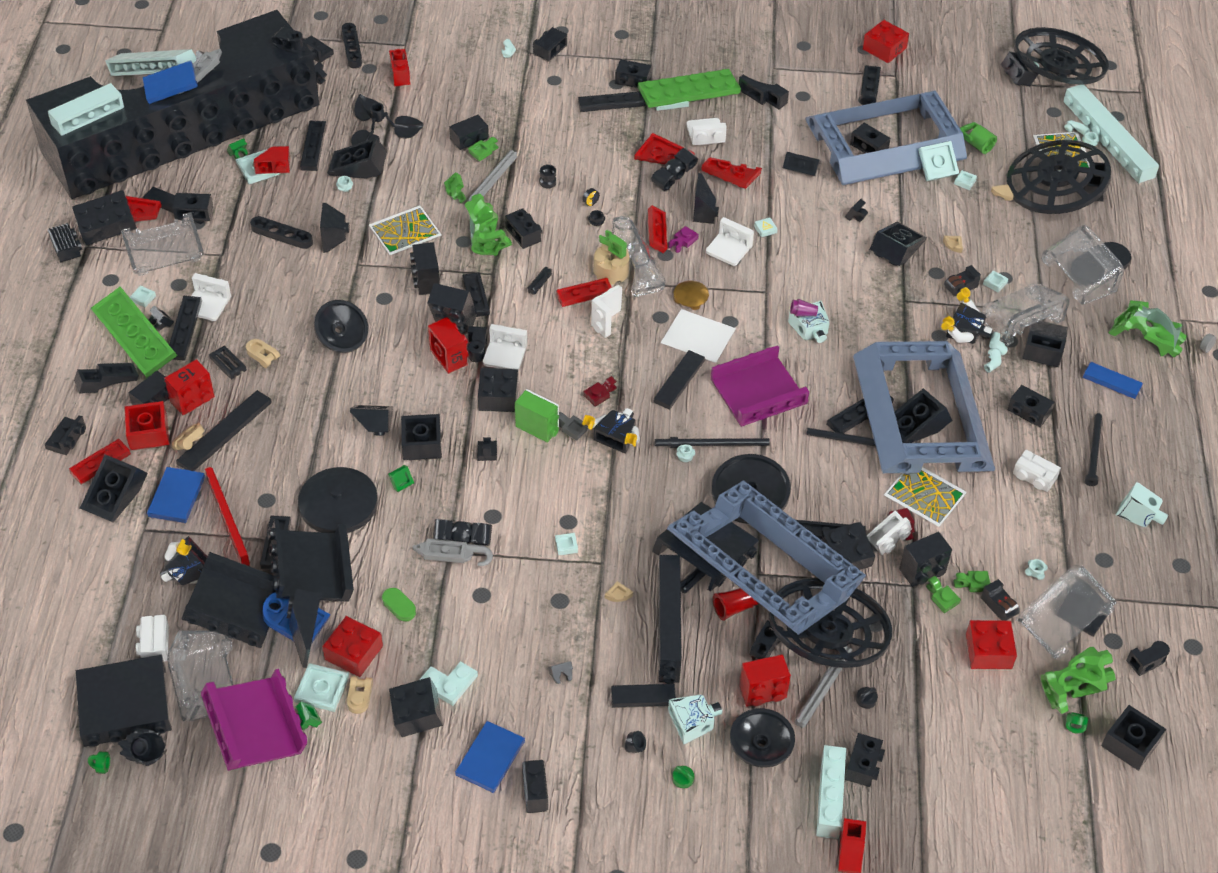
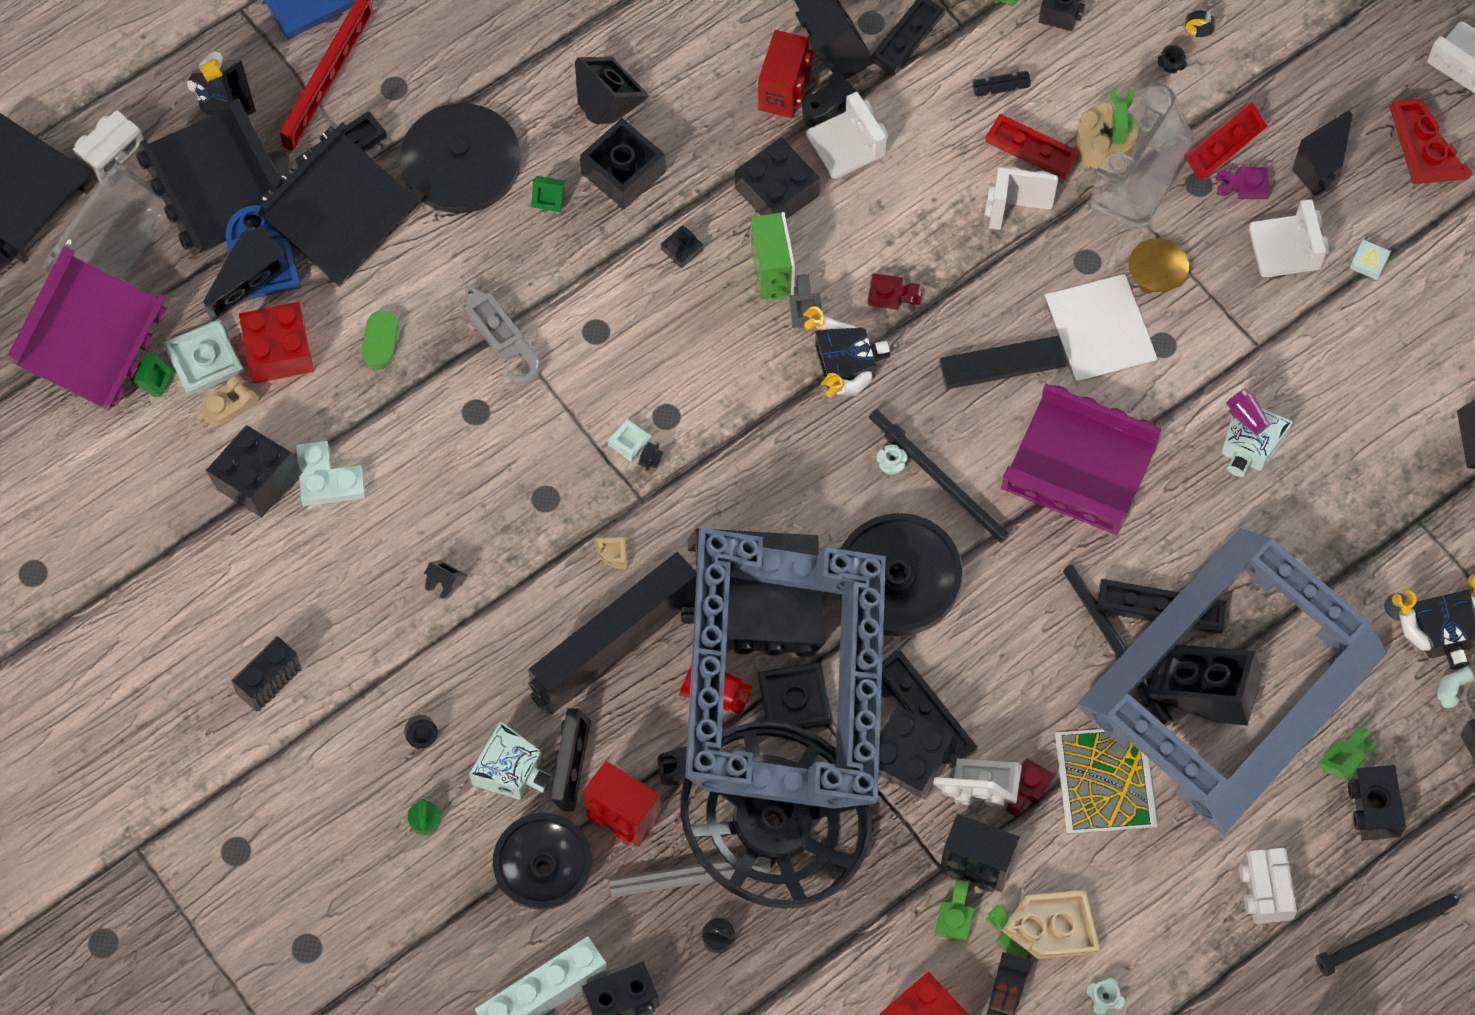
camera: 50 degrees right, 15 degrees up
black piece [433,519,492,546] -> none
blue tile [455,721,525,793] -> none
black tile [611,684,676,708] -> none
red wing [634,133,695,165] -> none
black piece [651,148,698,191] -> none
light aqua arm [984,348,1001,373] -> none
none -> black plate [549,708,591,811]
none -> black plate [638,441,663,471]
none -> black tile [758,662,833,729]
none -> tan tile [1001,890,1101,960]
none -> bright green plate [1318,726,1376,781]

